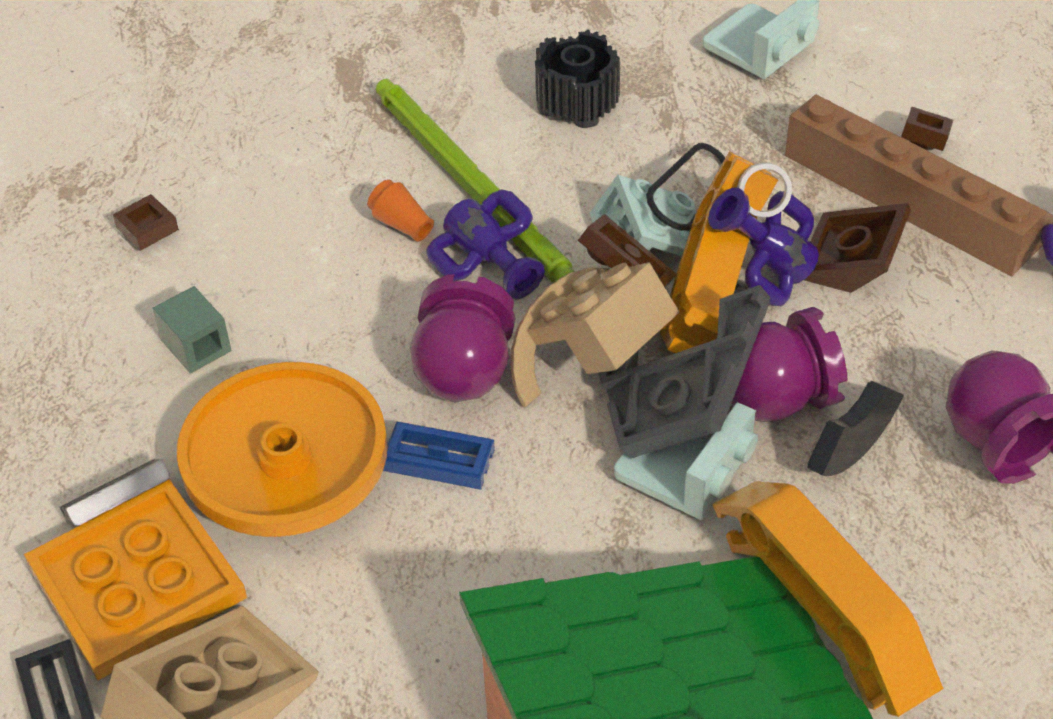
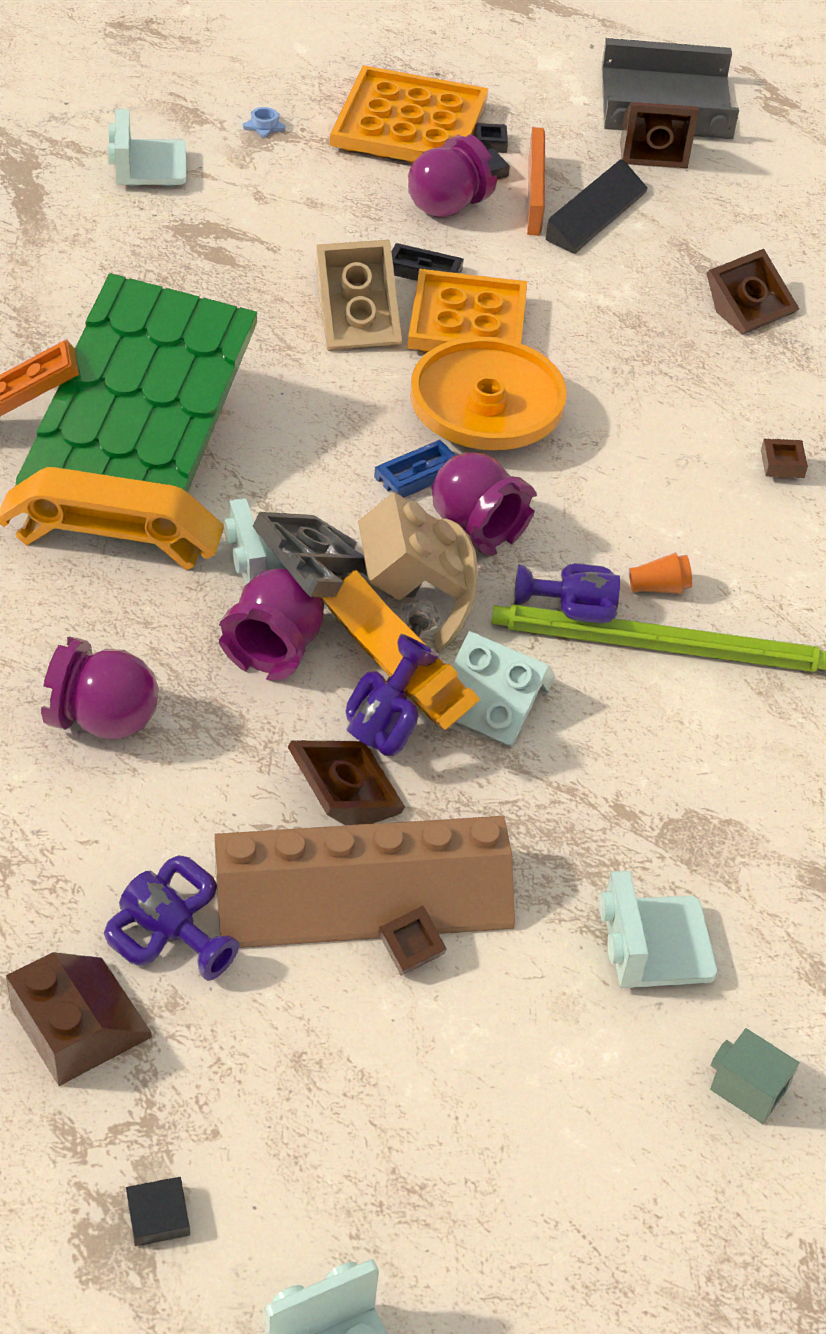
camera: 125 degrees right, 0 degrees up
tile [59,459,171,526] -> none
sand green brick [153,286,232,374] -> none
black brick [535,29,620,128] -> none
reddish brown plate [578,214,677,289] -> none
black piece [646,143,725,231] -> none
white piece [737,163,792,217] -> none
black tile [807,381,904,476] -> none

